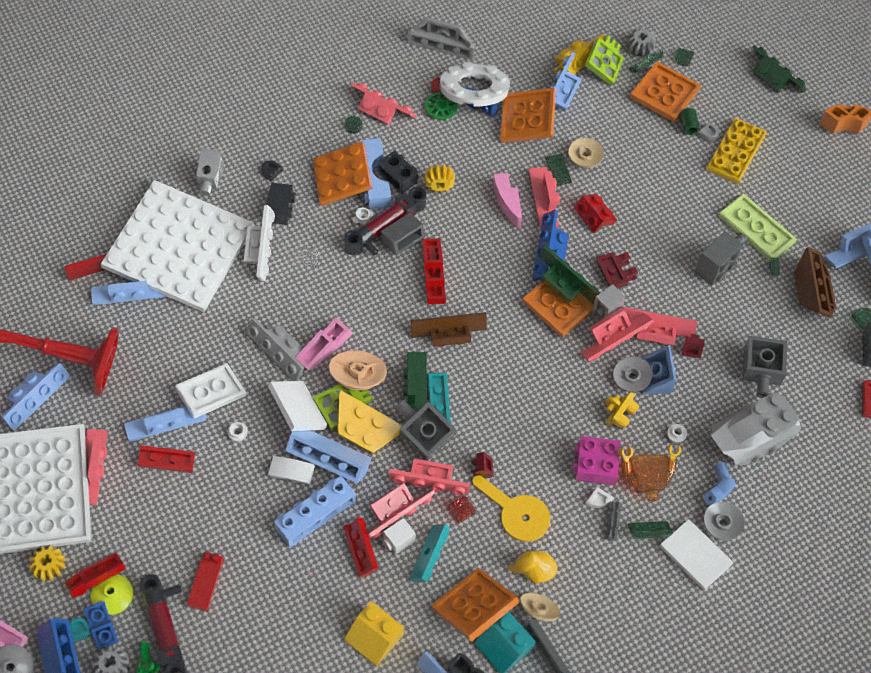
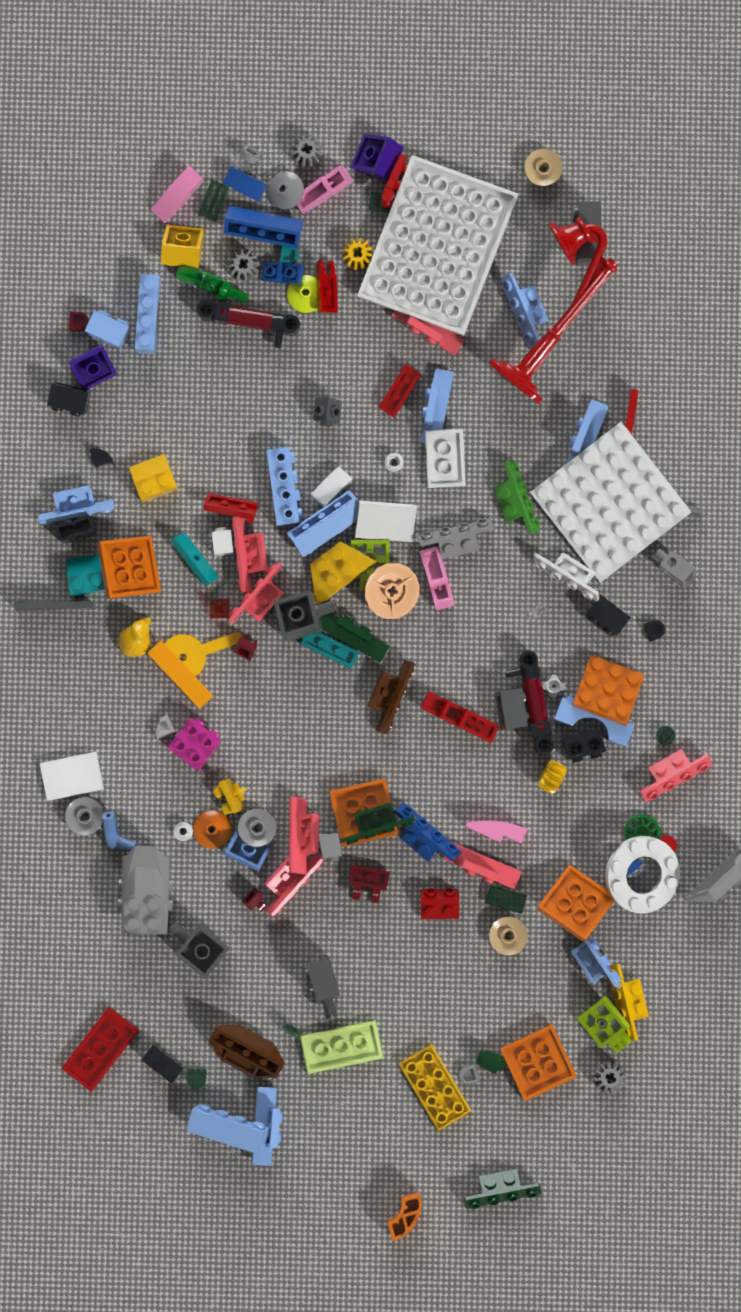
camera: 125 degrees right, 25 degrees up
red hinge [187,551,224,612] -> none
tan dish [520,593,560,621] -> none
dark grey axle [606,501,621,541] -> none
clear orange torso [618,444,681,502] -> none
clear green tile [628,521,672,539] -> none
clear green tile [629,50,664,73] -> none
clear green tile [675,47,694,66] -> none
none -> light orange tile [147,640,213,709]
none -> orange dish [193,810,232,849]
none -> dark grey brick [313,397,342,427]
none -> bright green bracket [494,460,540,534]

